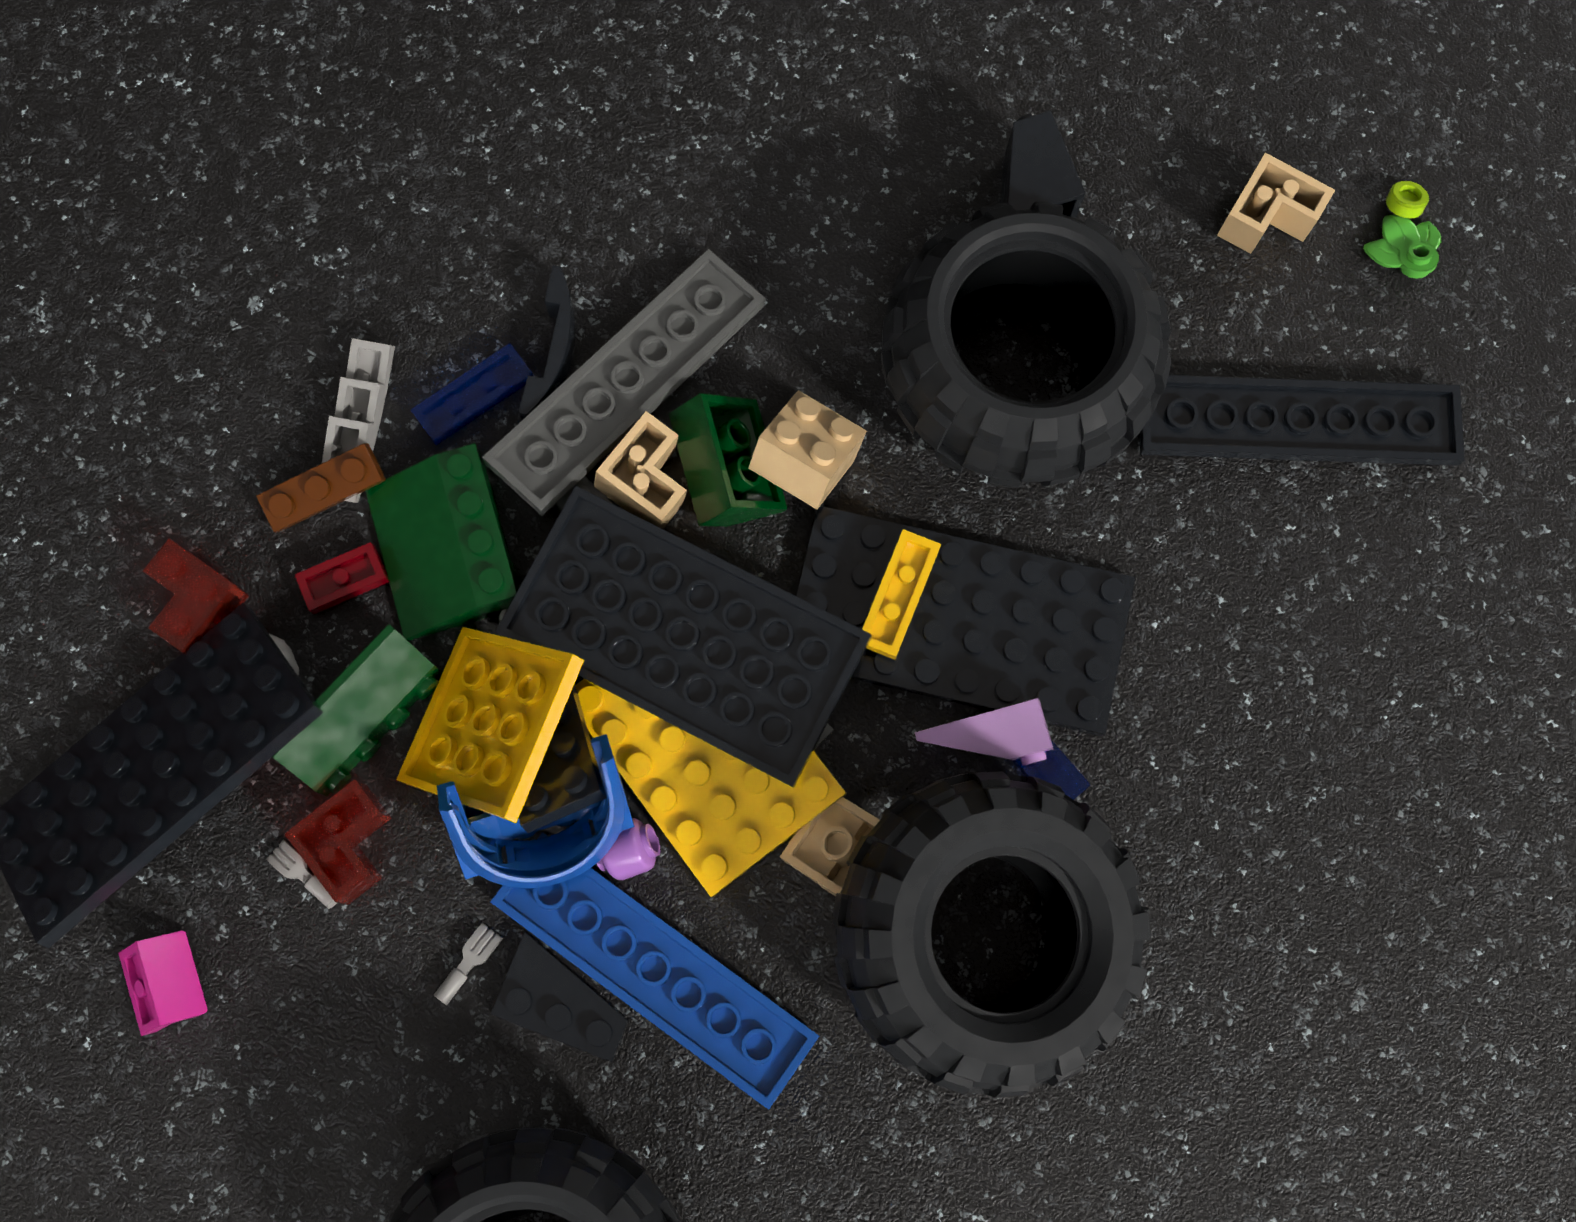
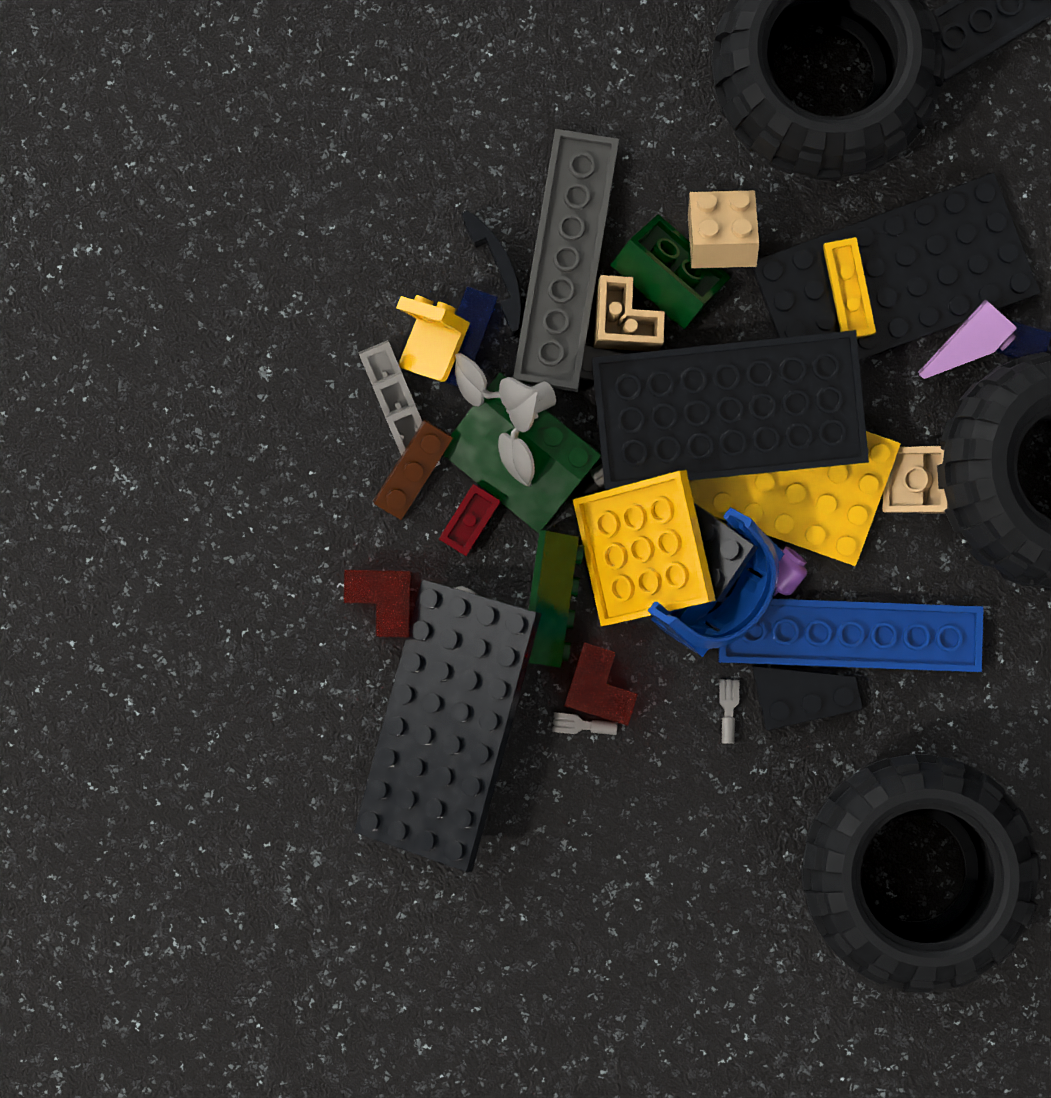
camera: 25 degrees left, 10 degrees up
dark pink panel [118,931,207,1036] -> none
none -> yellow bracket [396,295,470,382]
none -> light grey plant [455,353,556,487]

